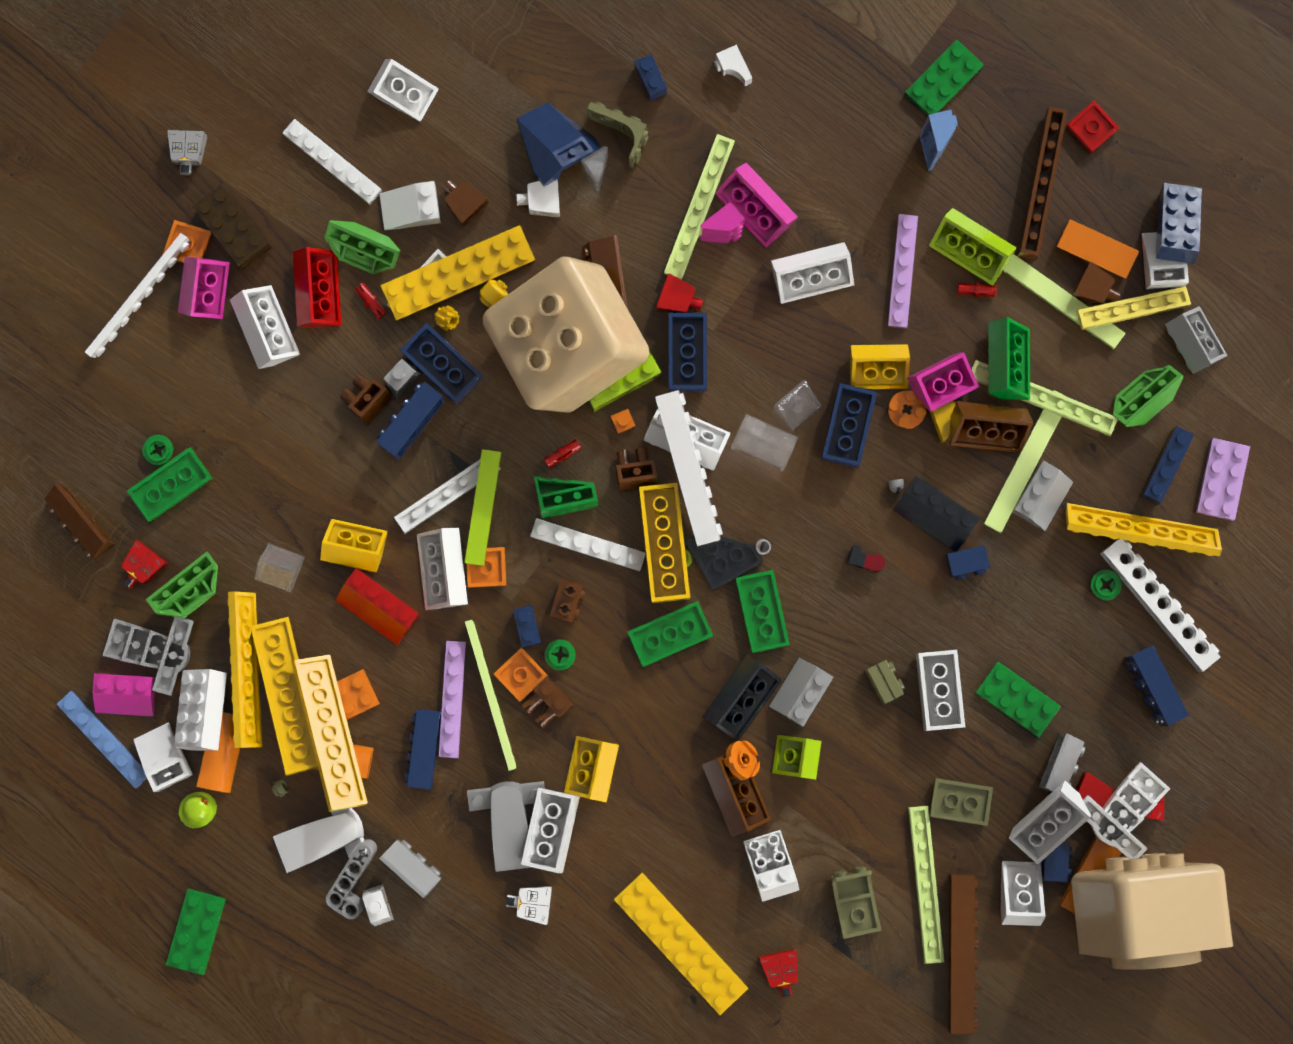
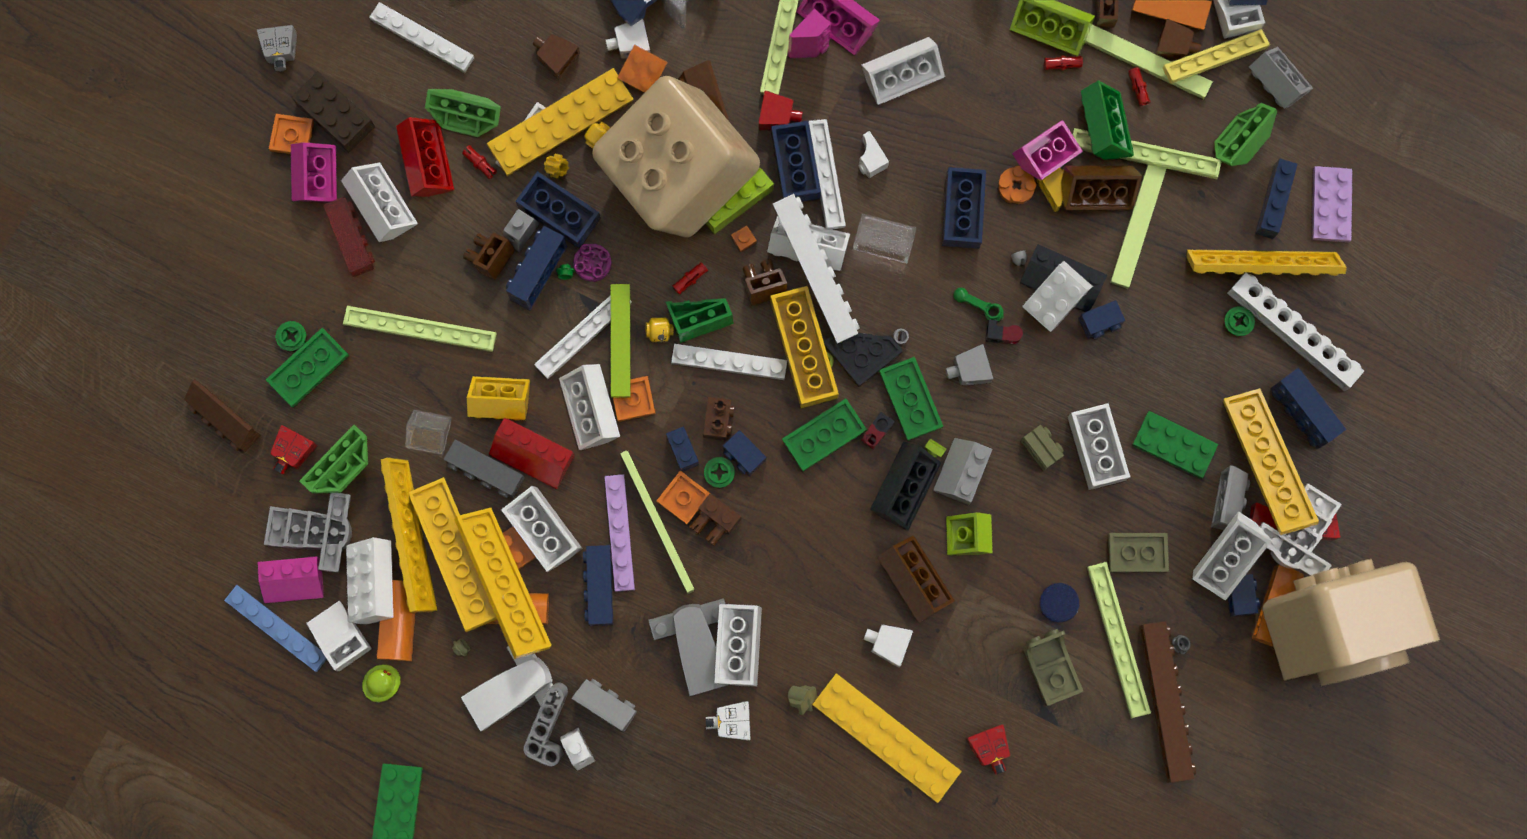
camera: 10 degrees left, 5 degrees down
white plate [85,233,190,358] -> none
white slope [379,181,441,231] -> none
yellow slope [564,736,619,802] -> none
orange plate [724,741,760,781] -> none
white slope [743,830,799,902] -> none
clear slope [773,380,822,430] -> none
yellow slope [850,344,910,389] -> none
lavender plate [888,214,918,329] -> none
white slope [1001,861,1045,926] -> none
light grey slope [1012,460,1073,531] -> none
none -> clear red brick [323,197,375,277]
none -> yellowish green tile [343,306,497,352]
none -> dark grey brick [444,439,525,498]
none -> white slope [501,486,583,572]
none -> green plate [556,264,575,280]
none -> magenta tile [573,244,611,282]
none -> orange plate [617,44,667,93]
none -> yellow head [645,317,674,342]
none -> dark blue brick [723,430,766,476]
none -> olive piece [787,685,817,715]
none -> white plate [809,119,846,230]
none -> white arch [858,131,889,178]
none -> leg [861,412,895,450]
none -> white torso [863,625,913,667]
none -> lime plate [925,439,946,457]
none -> light grey torso [945,344,993,385]
none -> green piece [953,288,1004,323]
none -> white brick [1022,261,1093,332]
none -> clear blue tile [1040,583,1079,622]
none -> red pin [1128,67,1151,106]
none -> dark grey plate [1172,635,1191,654]
none -> yellow plate [1223,389,1319,535]

